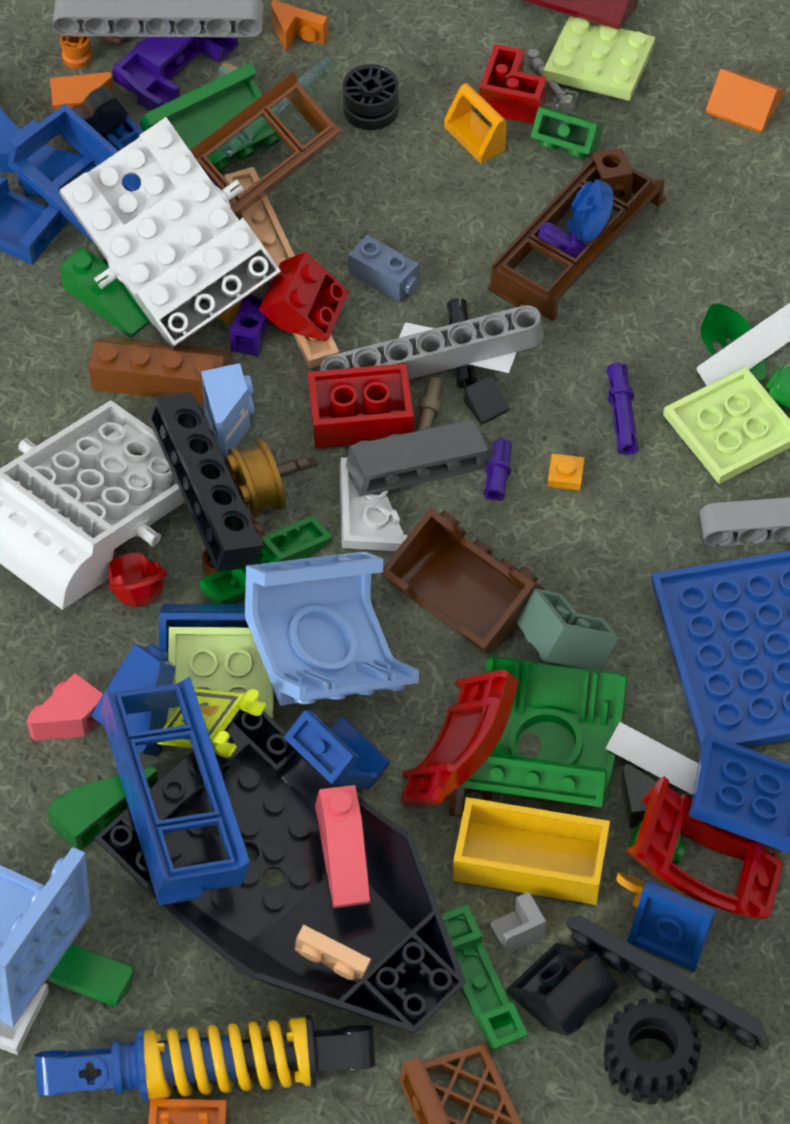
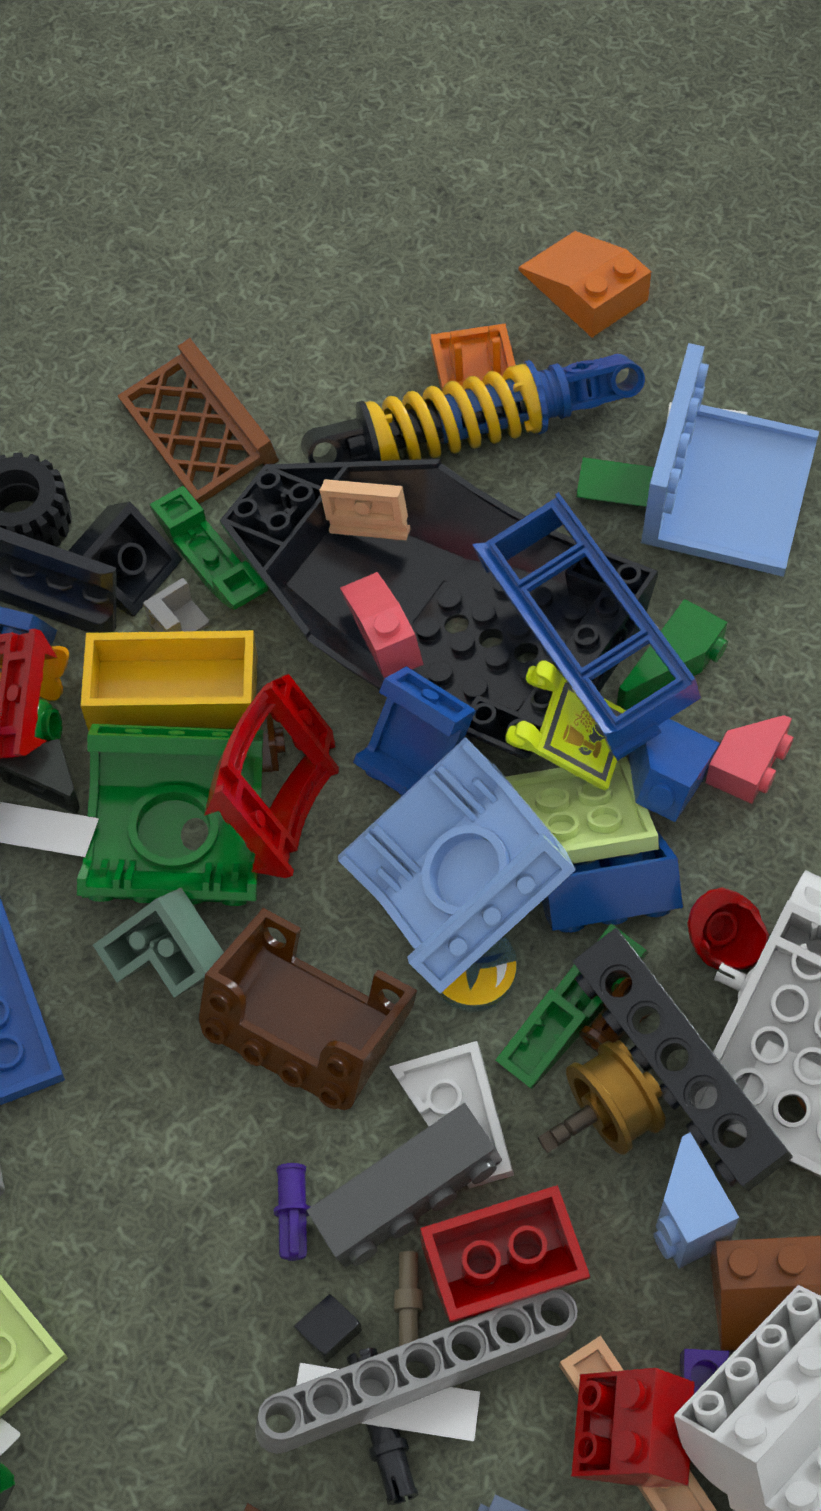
camera: 170 degrees right, 5 degrees up
light orange plate [547,454,585,491] -> none
dark purple pin [607,362,639,455] -> none

